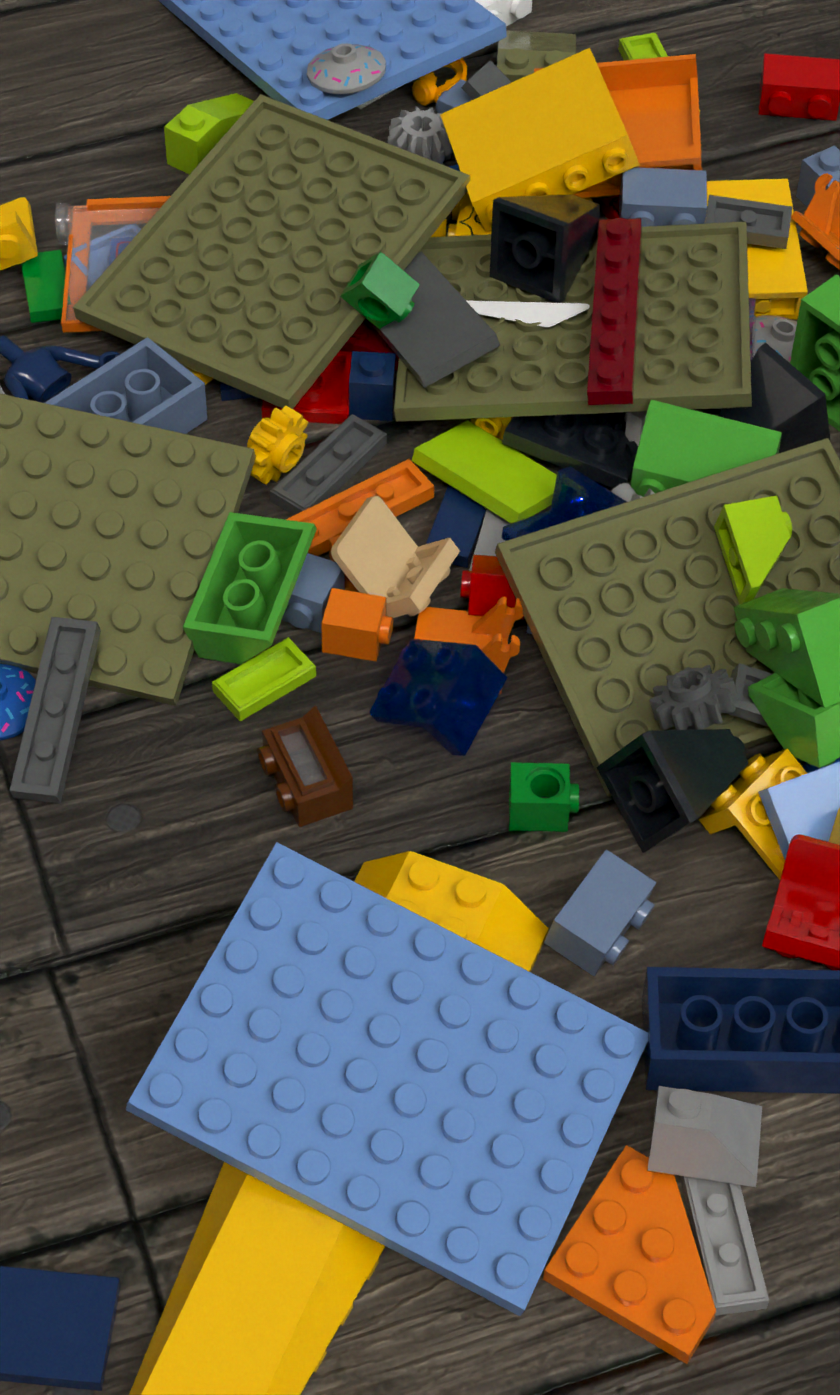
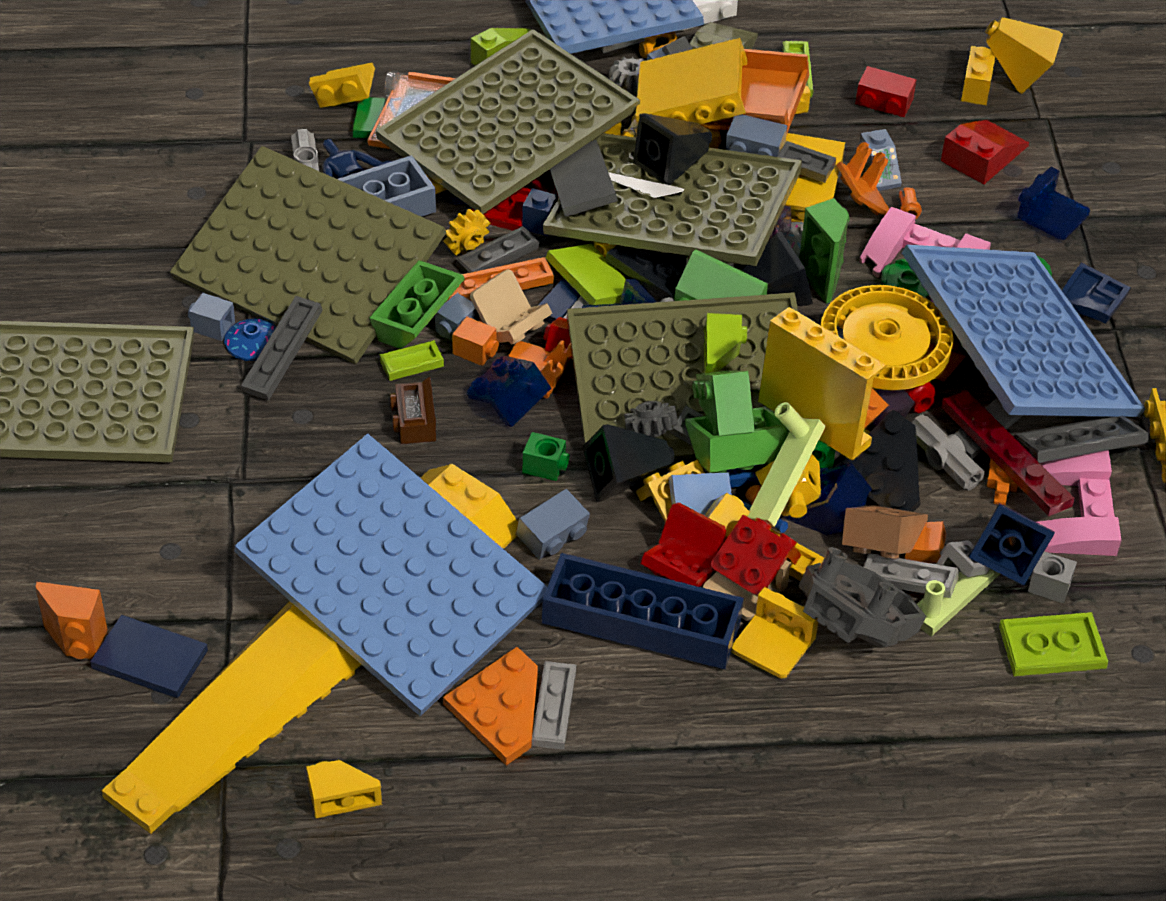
camera: 15 degrees right, 5 degrees down
light grey dish [307,43,386,94] -> none
green brick [340,251,420,329] -> none
dark red plate [587,218,642,405] -> none
light grey slope [647,1086,762,1187] -> none

